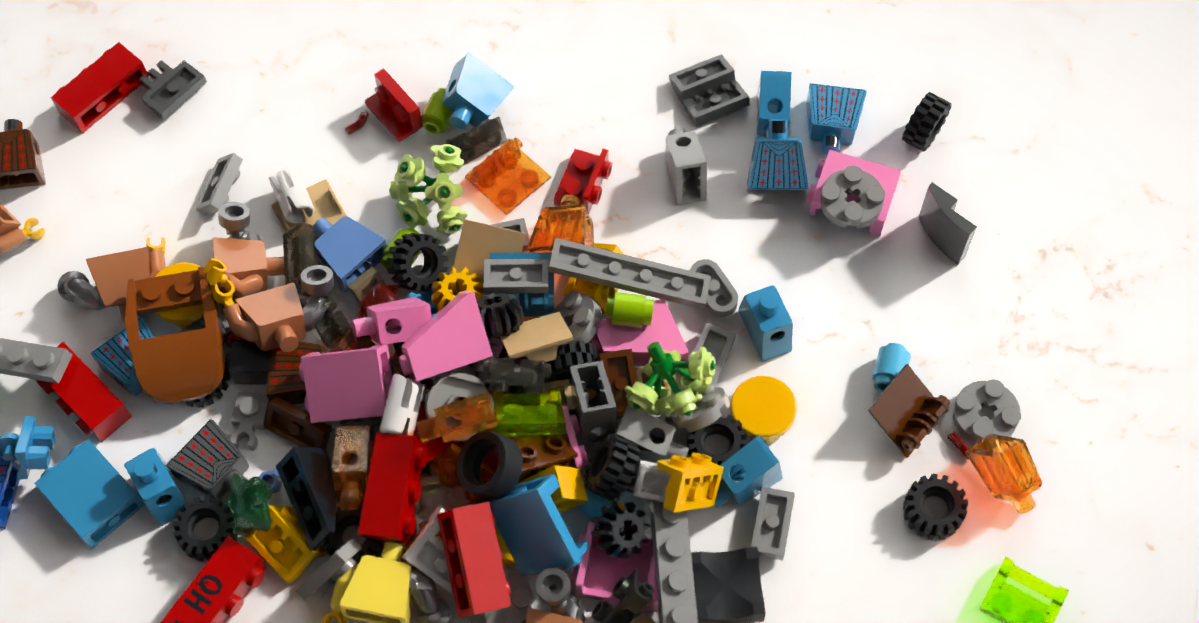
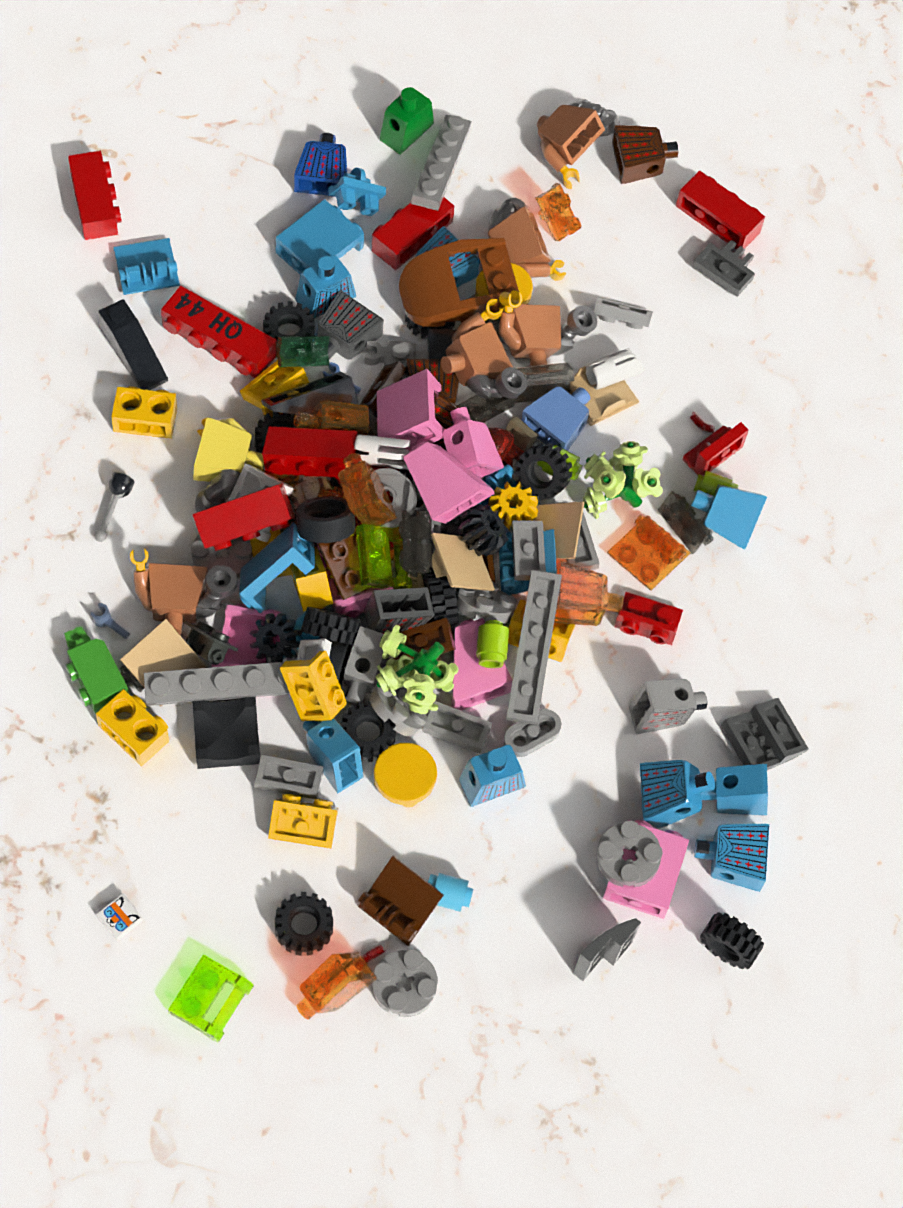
camera: 80 degrees right, 0 degrees up
light grey plate [296,538,362,601] -> none
none -> yellow bracket [268,794,339,848]
none -> clear orange hips [535,183,582,242]

